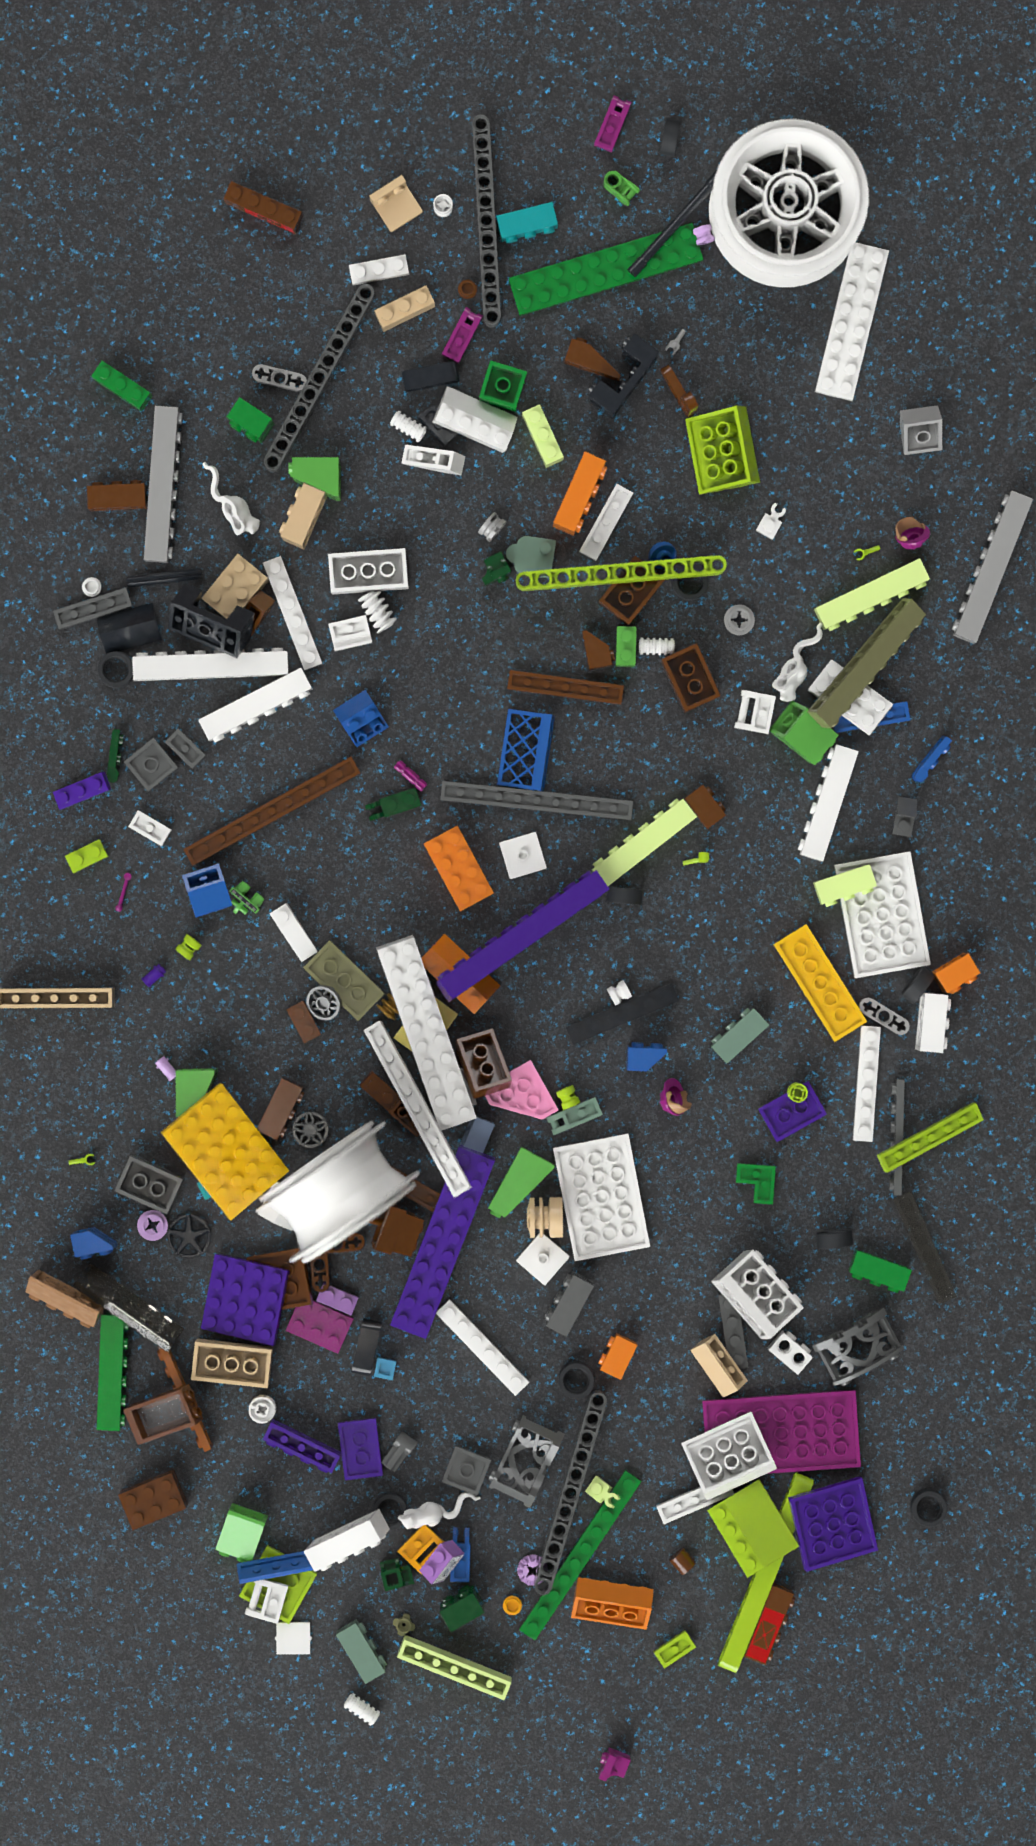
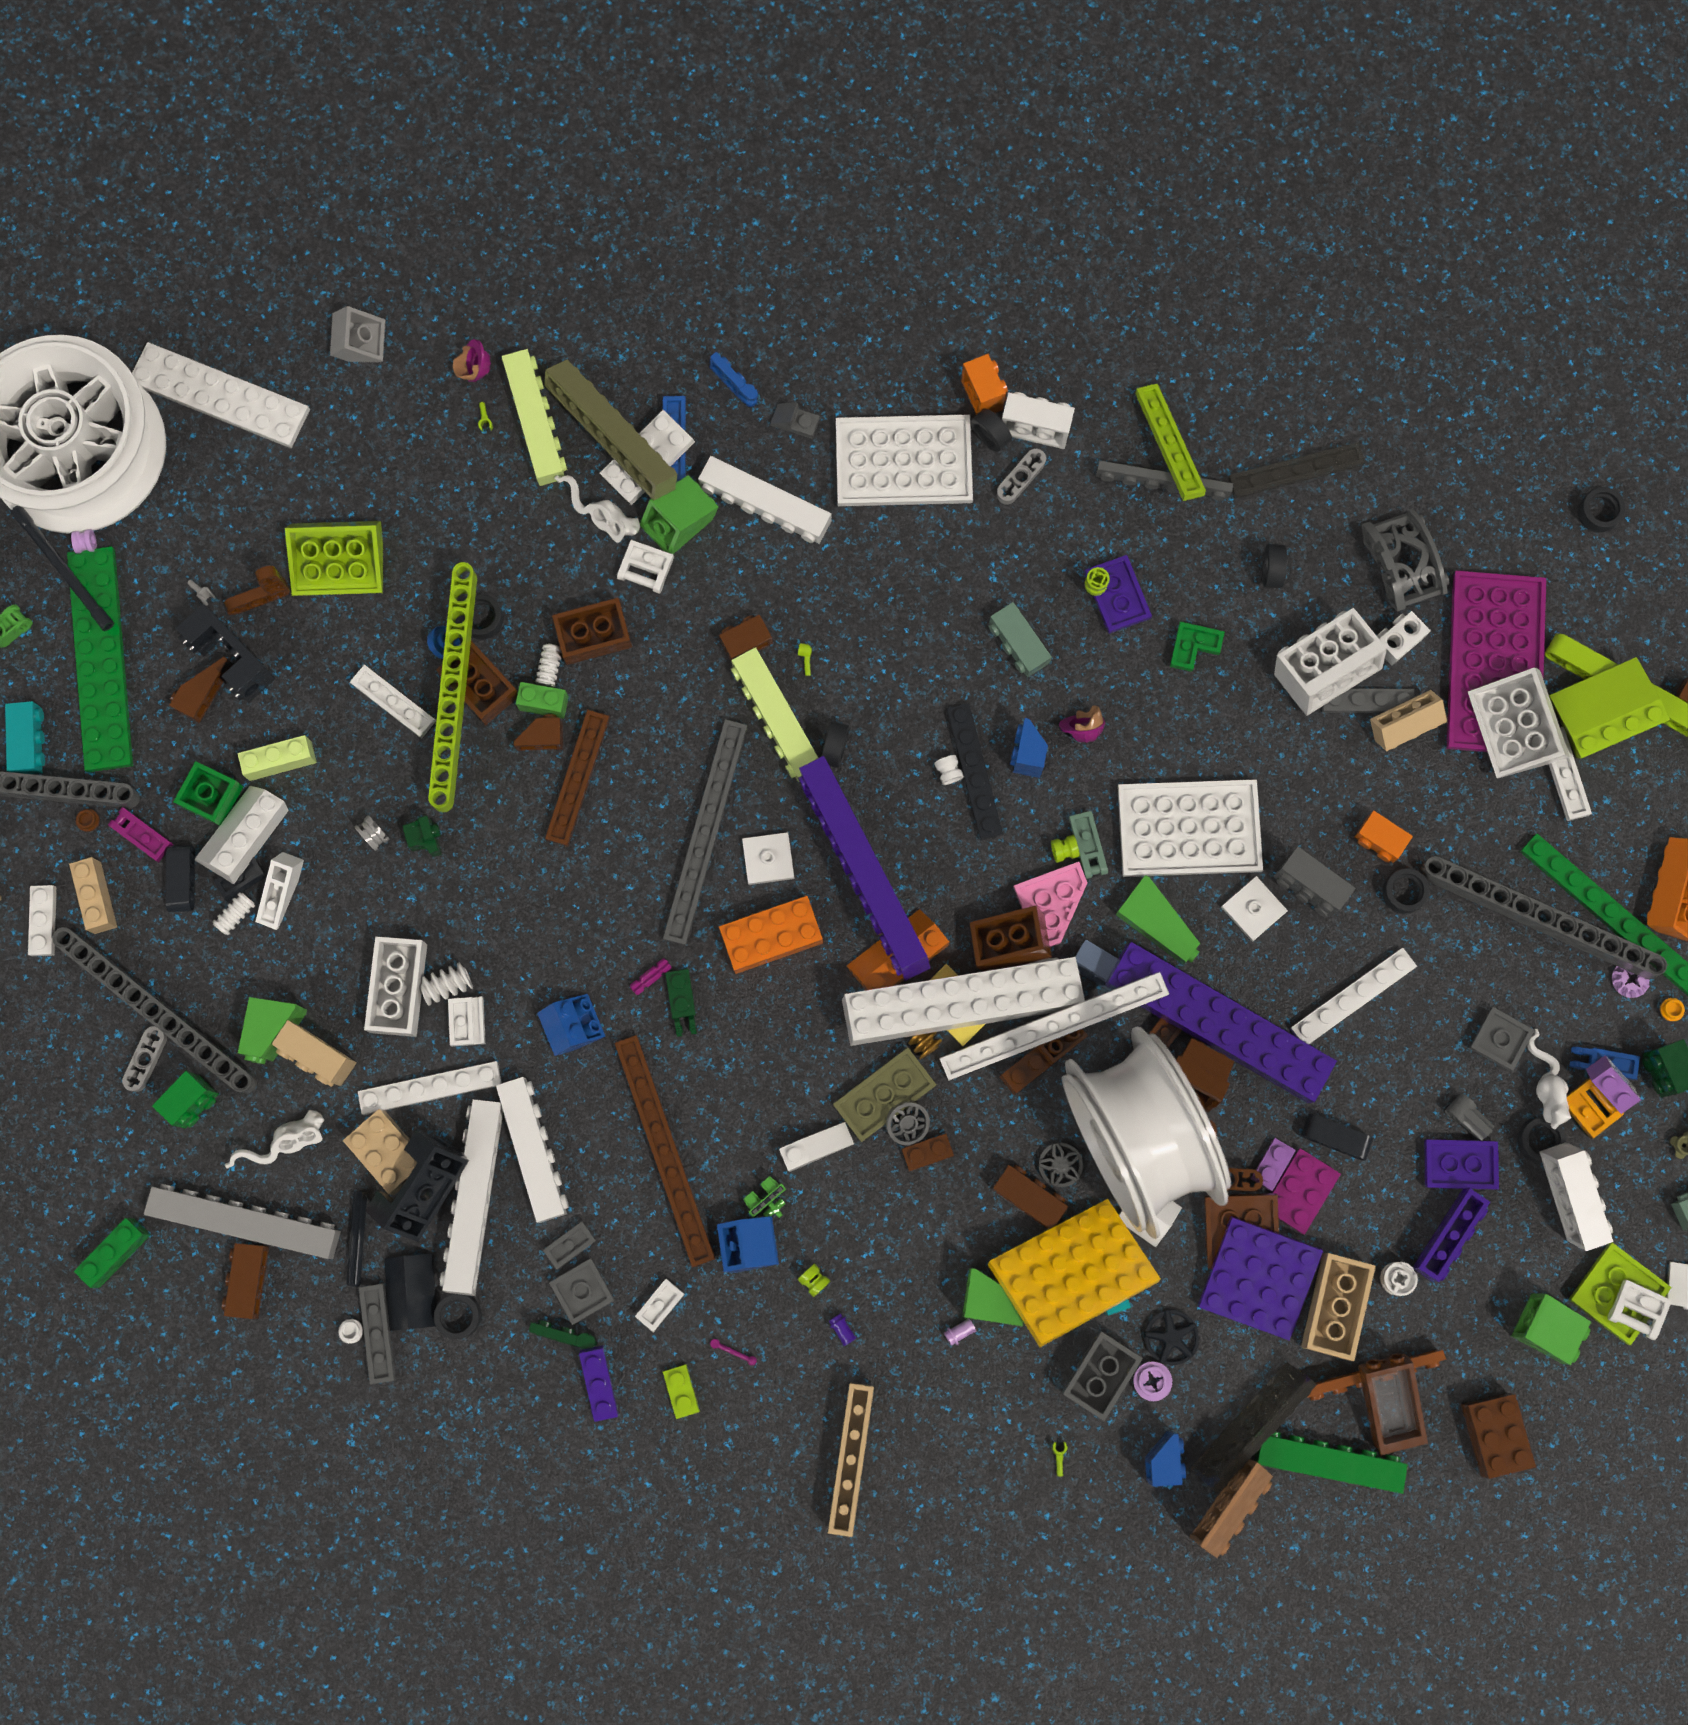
camera: 80 degrees left, 10 degrees down
blue plate [236,1551,313,1584] -> none
reddish brown slope [245,590,275,637] -> none
dark azure plate [374,1357,396,1380] -> none
dark green brick [380,1558,415,1591] -> none
dark grey fence [488,1415,565,1508] -> none
blue fence [497,709,555,792] -> none
sand green plate [506,536,556,579] -> none
tan wheel [527,1197,563,1238] -> none
orange brick [553,452,608,536] -> none
yellowish green plate [585,1476,621,1508] -> none
reddish brown brick [669,1548,696,1575] -> none
light grey gear [724,605,755,636] -> none
white plate [756,503,786,540] -> none
yellow plate [773,924,867,1042] -> none
dark purple plate [788,1476,878,1572] -> none
yellowish green brick [813,864,877,907] -> none
green brick [848,1249,912,1293] -> none
white plate [853,1026,881,1142] -> none
light grey brick [952,491,1033,644] -> none

